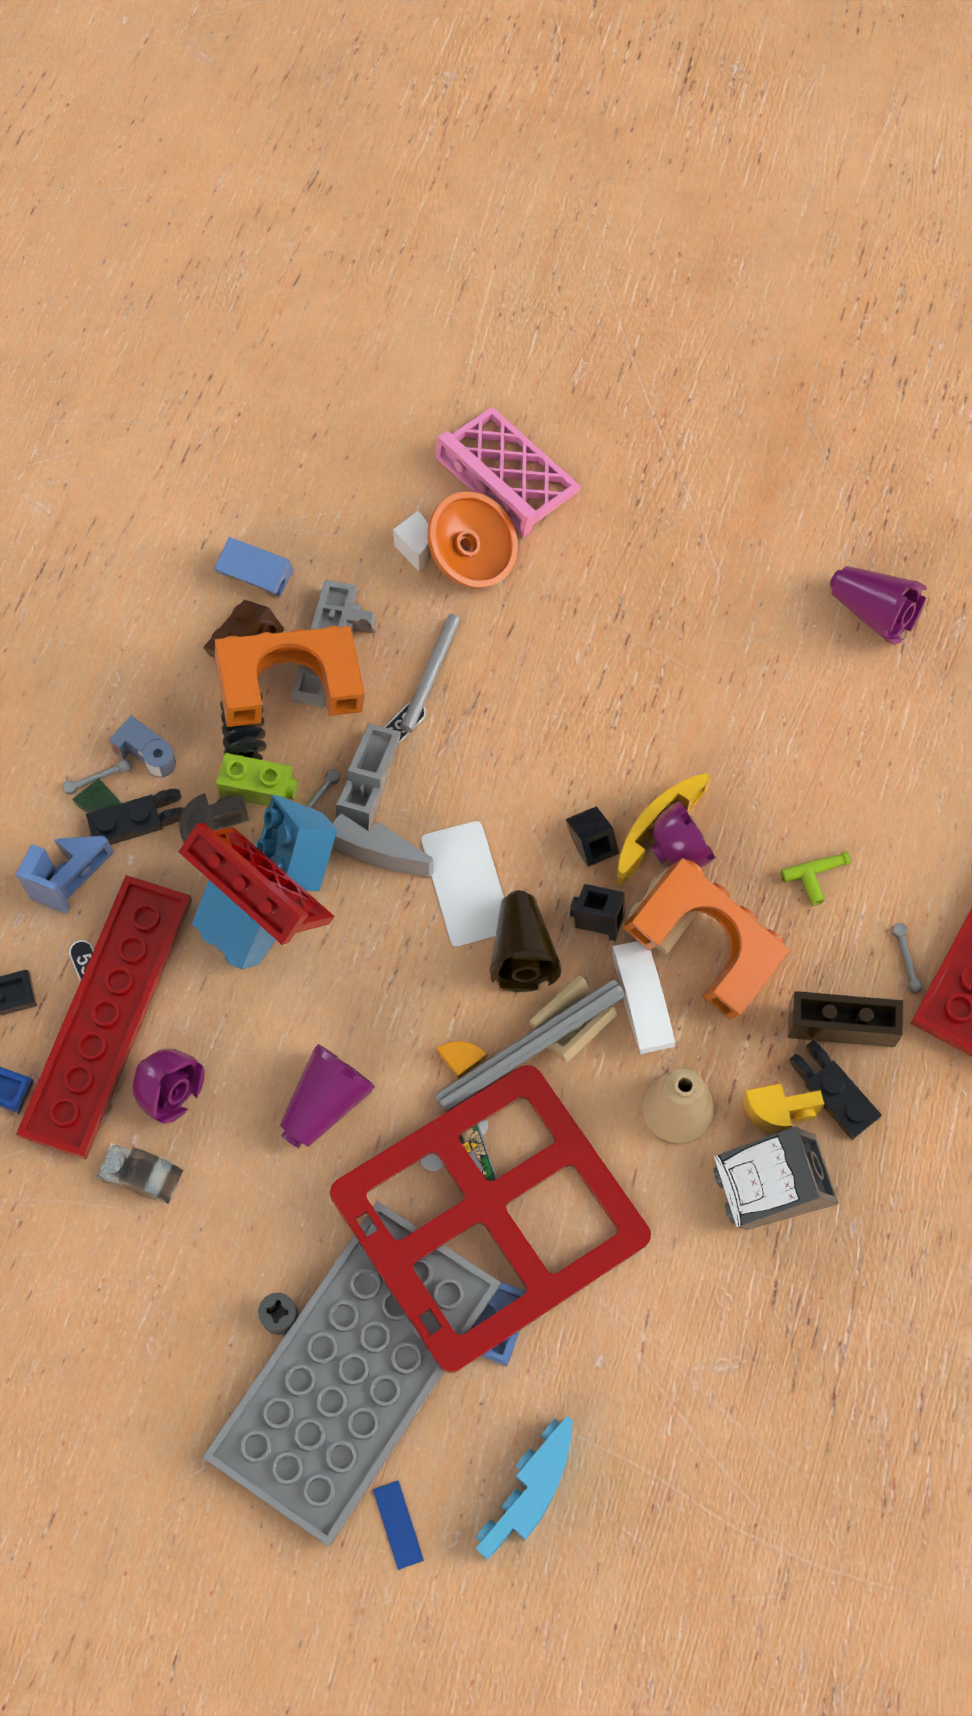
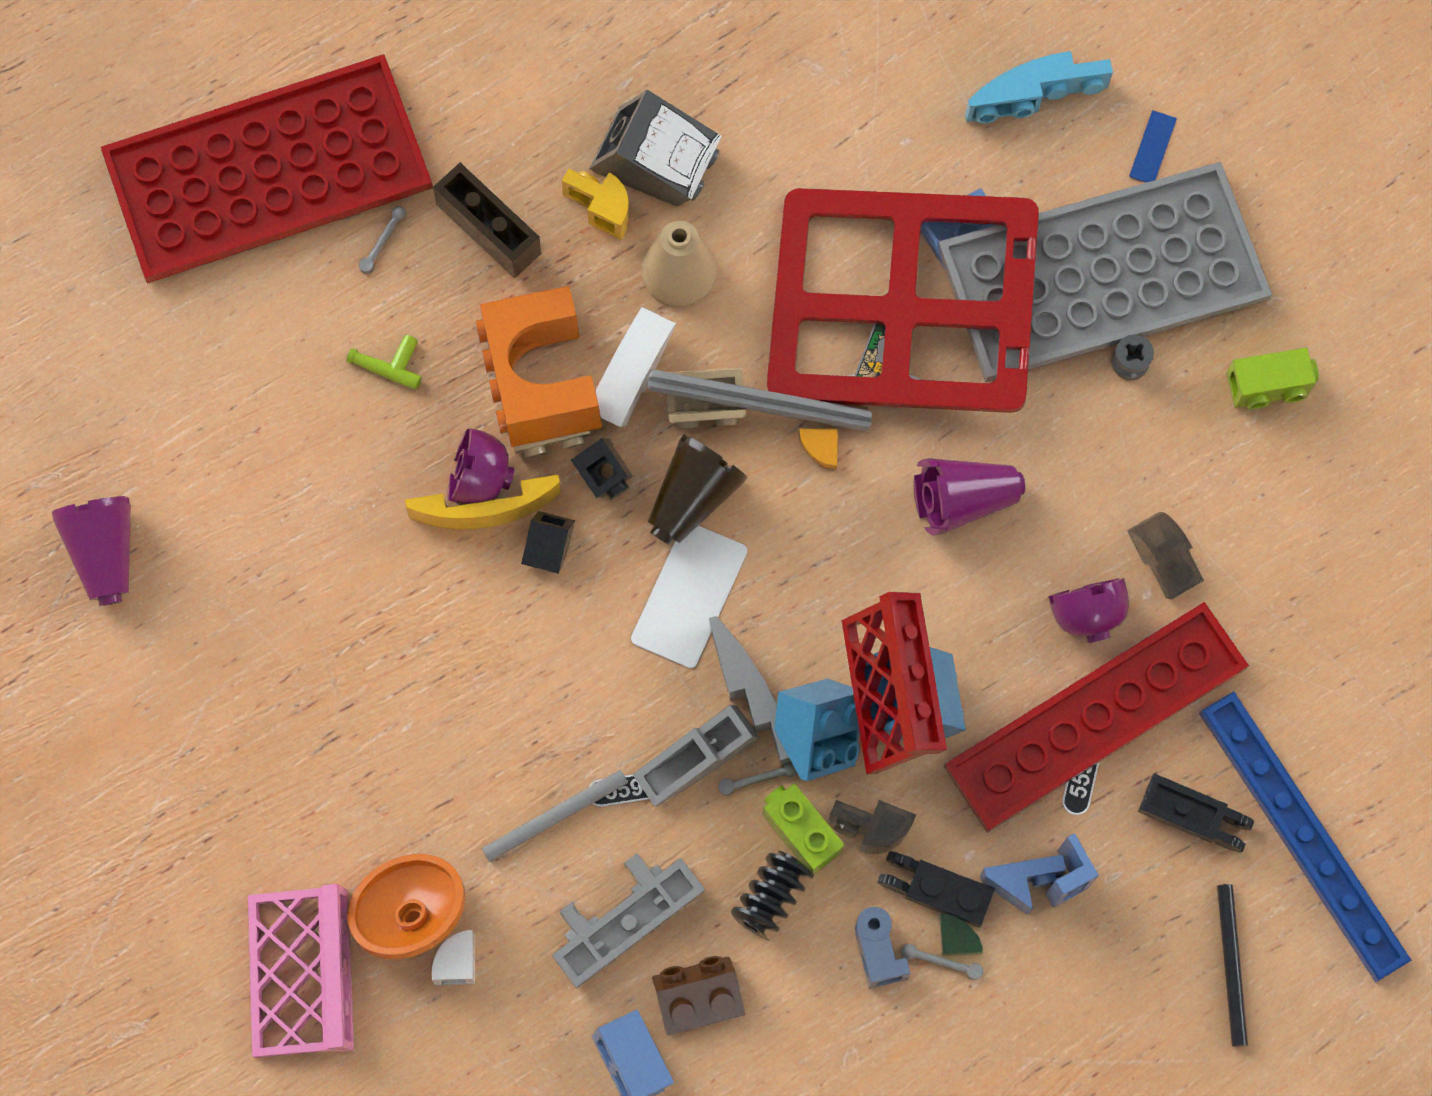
camera: 145 degrees left, 5 degrees up
orange arch [215,626,365,727] -> none
black hinge [789,1040,882,1140] -> none
none -> lime brick [1226,347,1319,410]

